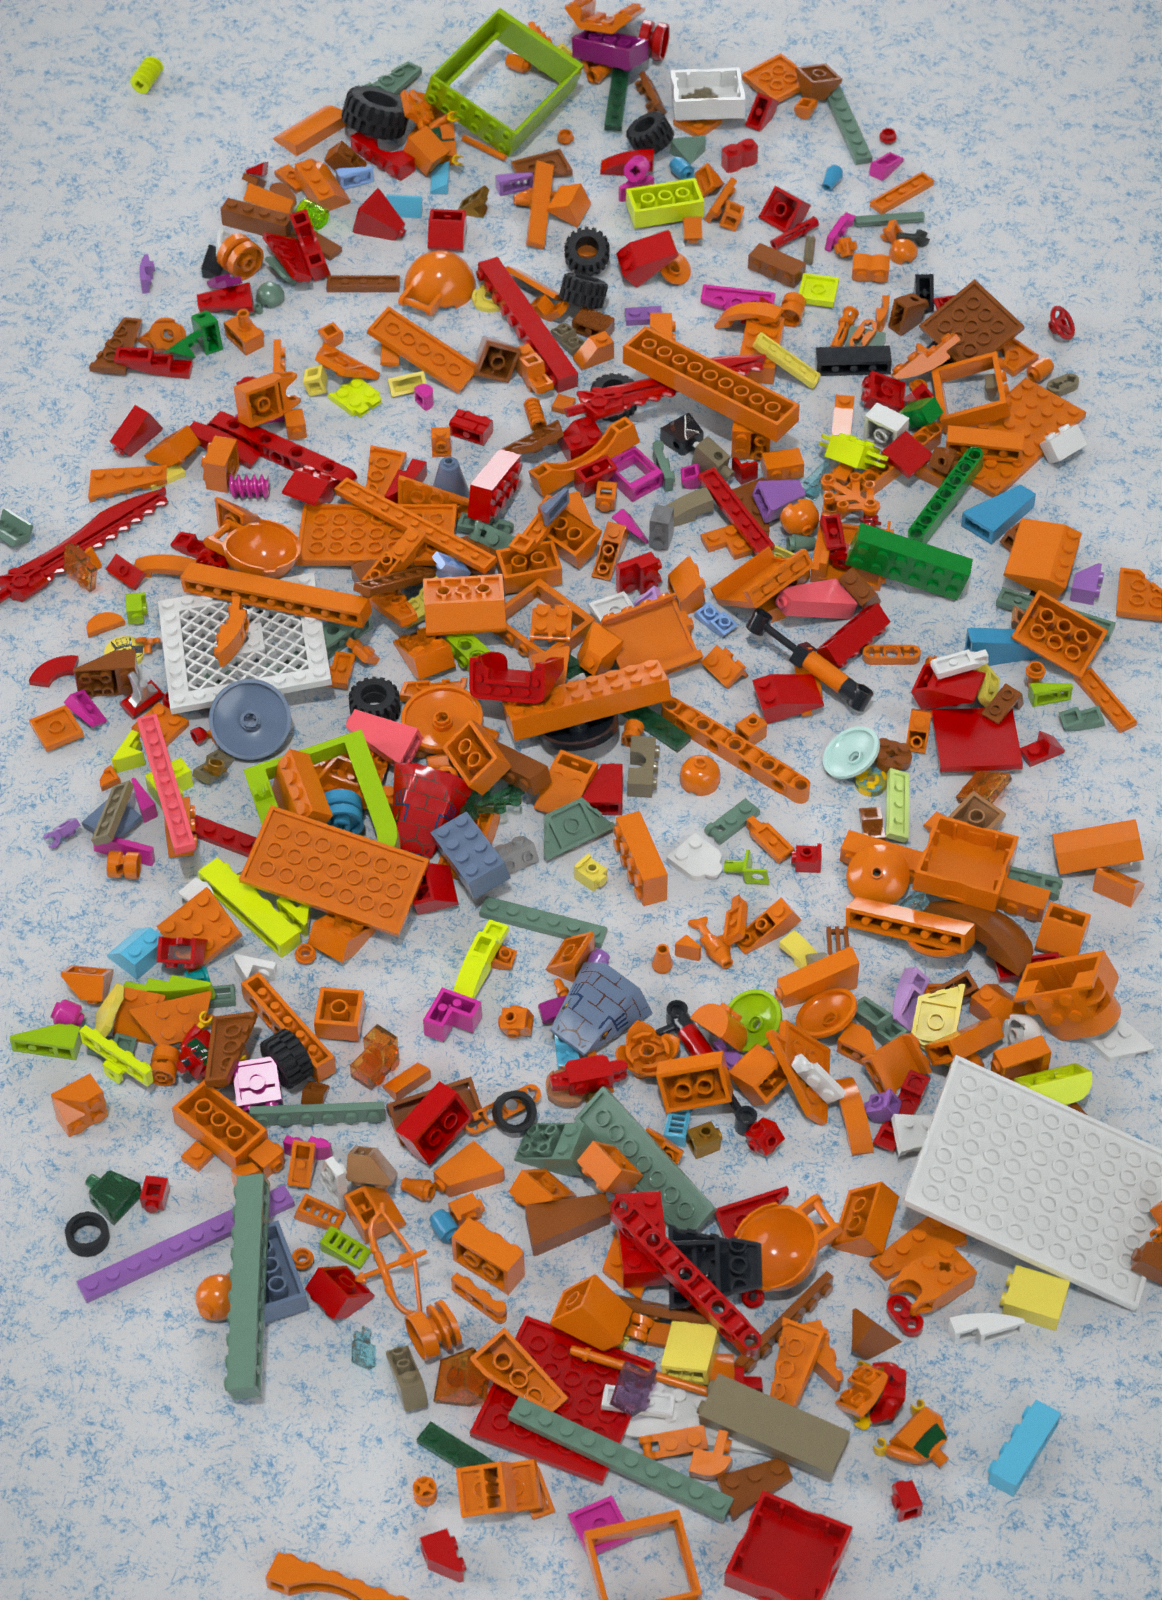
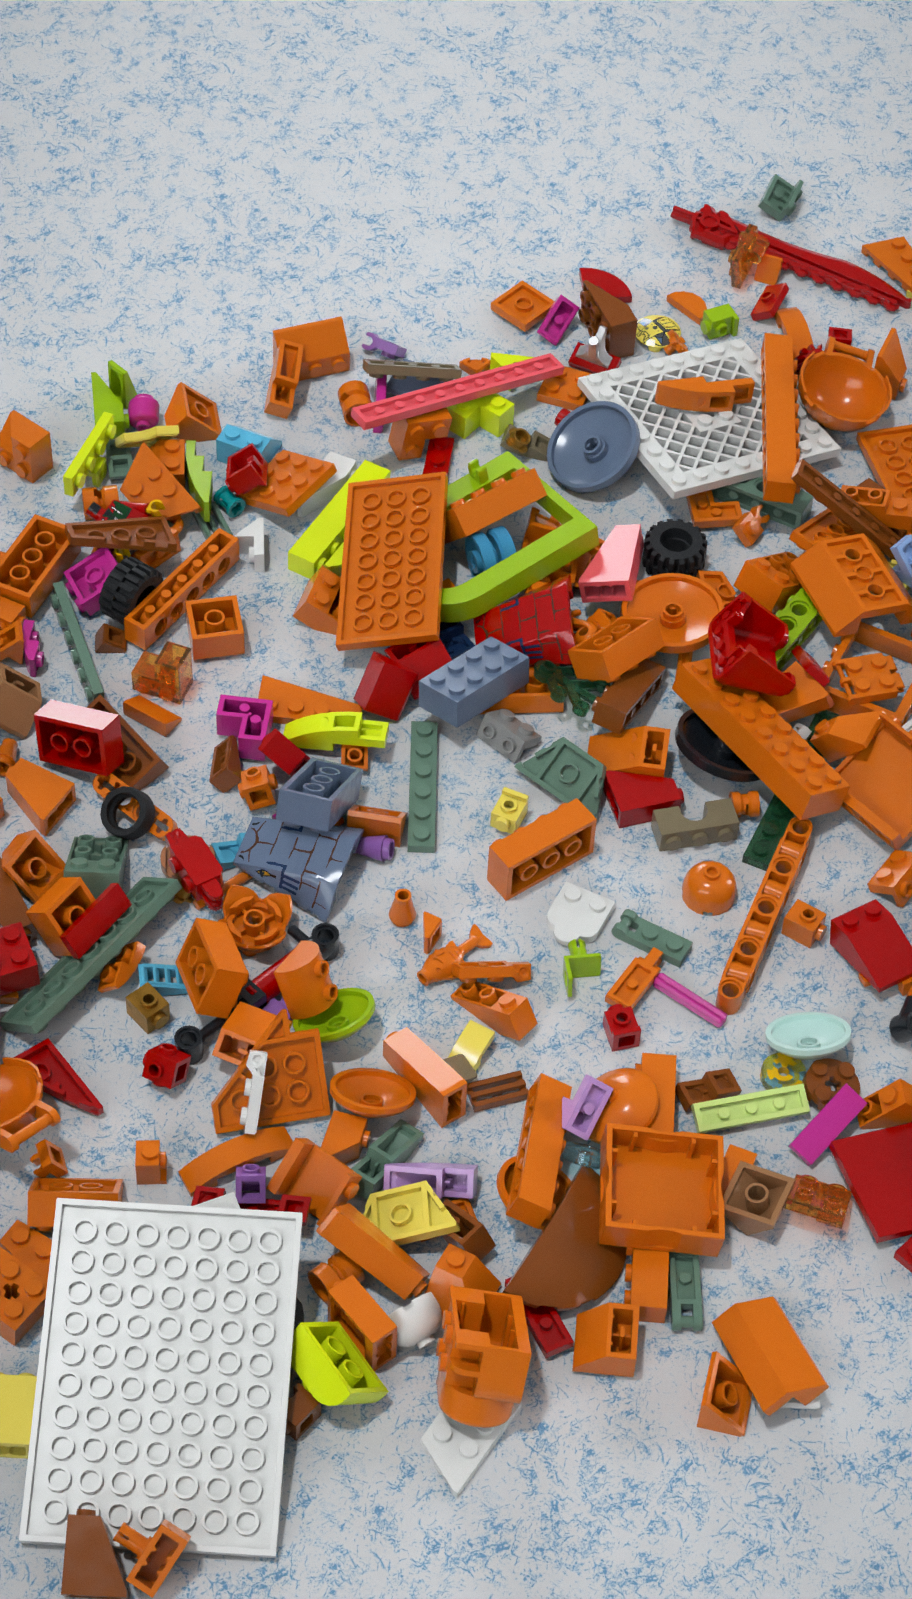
camera: 70 degrees right, 0 degrees up
orange plate [295,944,316,964] -> none
none -> red tile [60,883,132,959]
none -> lime slope [108,360,137,409]
none -> orange brick [135,1140,167,1185]
none -> dark orange slope [209,735,241,793]
none -> orange wing [258,675,362,724]
none -> red slope [258,728,311,777]
none -> orange slope [264,339,304,419]
none -> orange slope [273,316,350,381]
none -> sand blue brick [276,757,363,833]
none -> red slope [353,651,419,721]
none -> lavender slope [562,1074,614,1141]
none -> dark pink axle [653,973,727,1028]
none -> dark pink tile [788,1083,867,1166]
none -> red tile [791,645,830,687]

